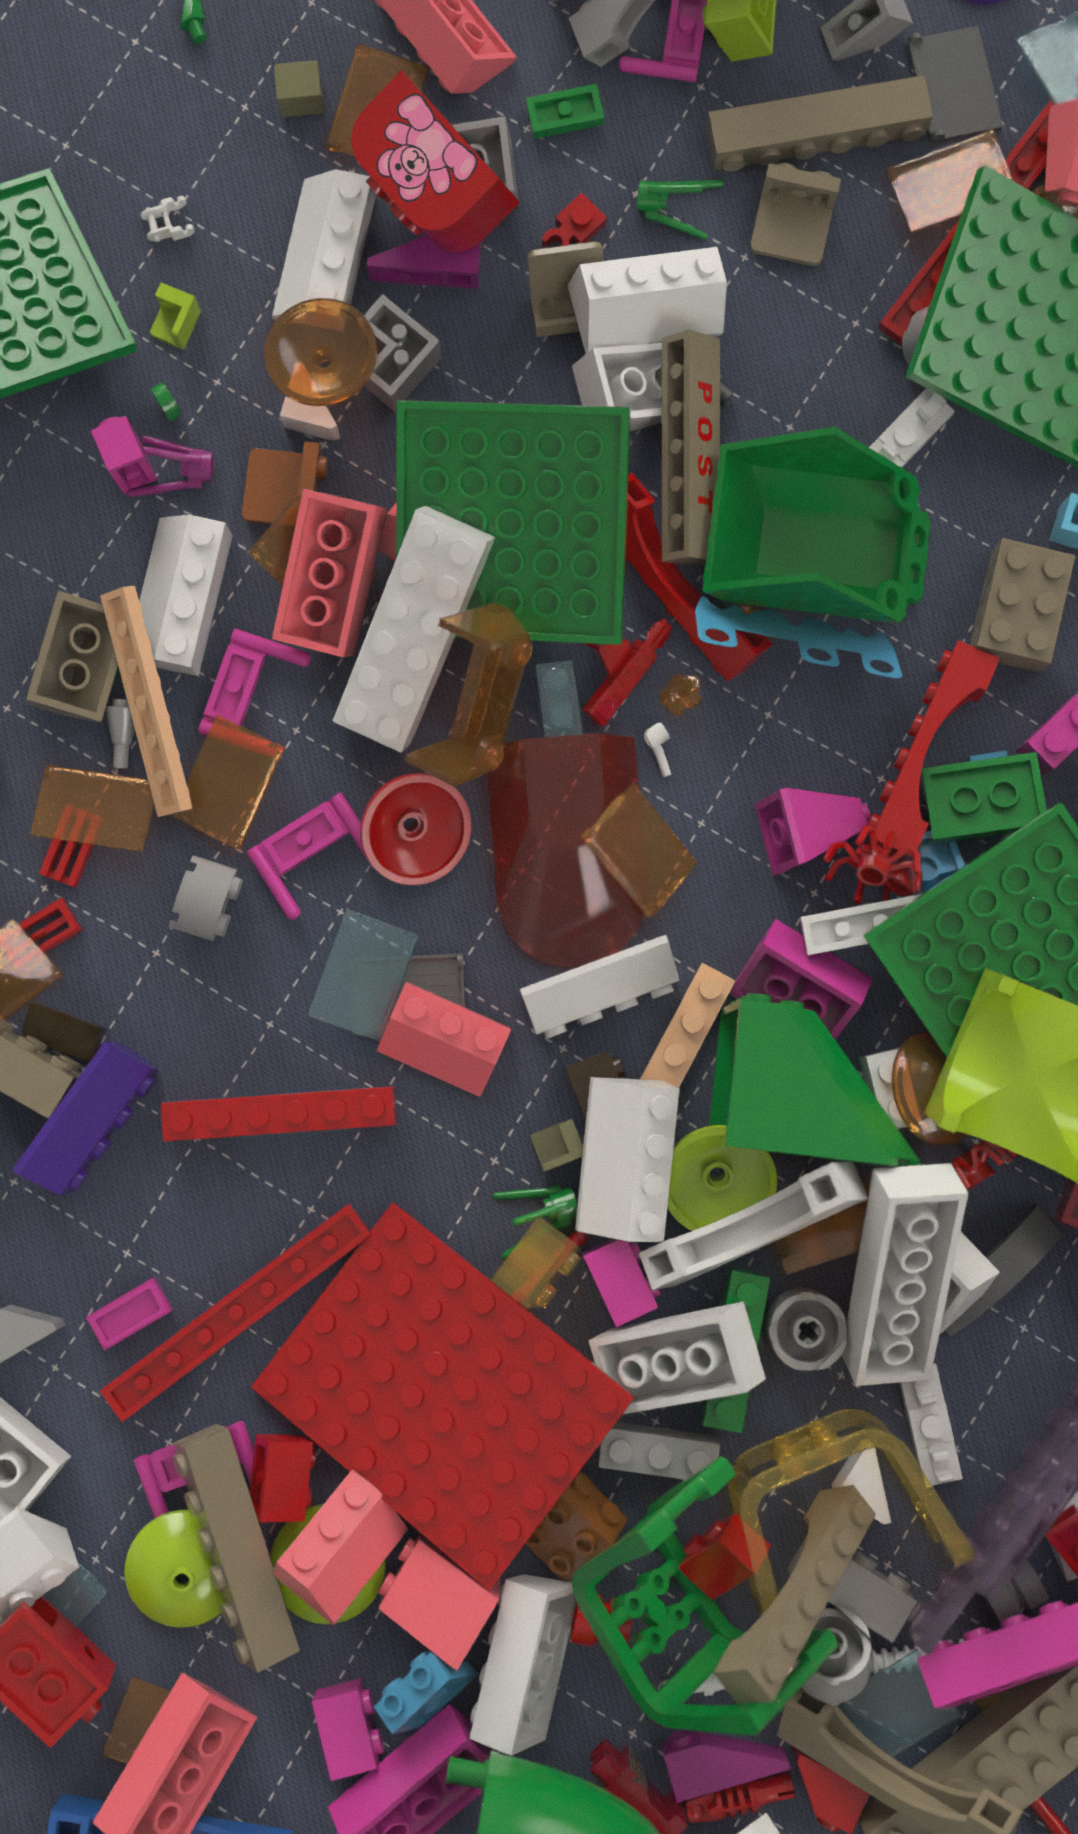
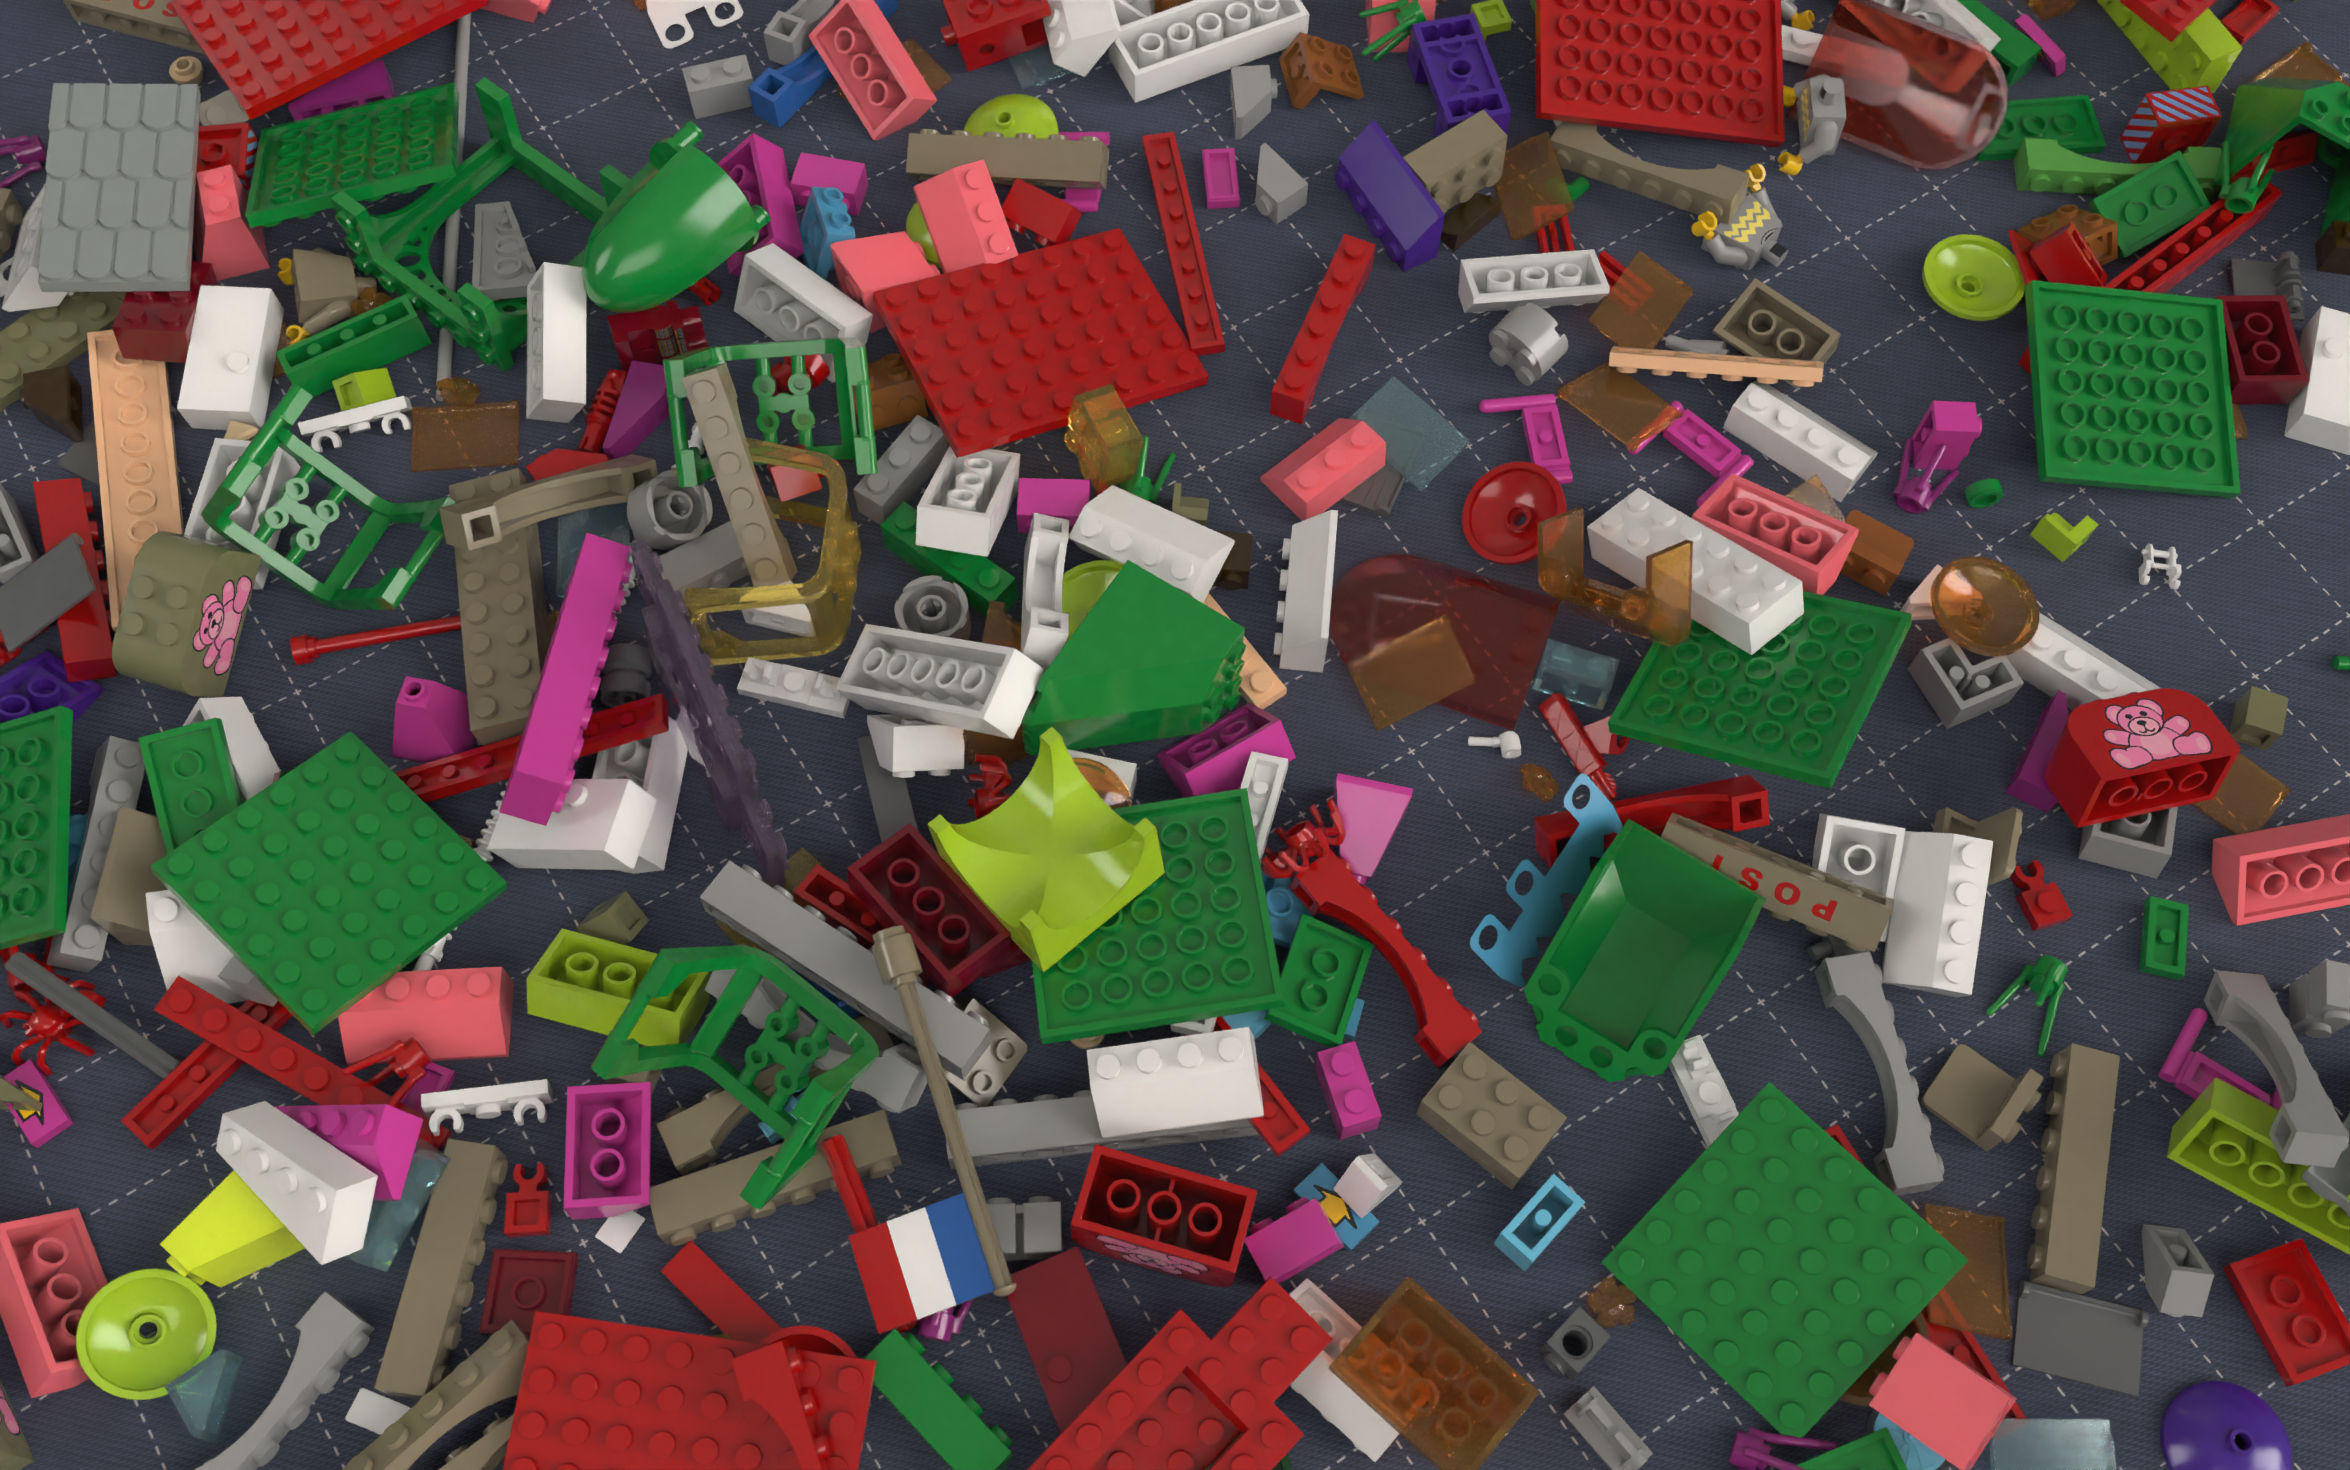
camera: 115 degrees right, 20 degrees down
none -> light grey slope [1255,143,1308,225]
none -> white slope [1458,249,1610,313]
none -> light grey arch [1814,952,1944,1196]

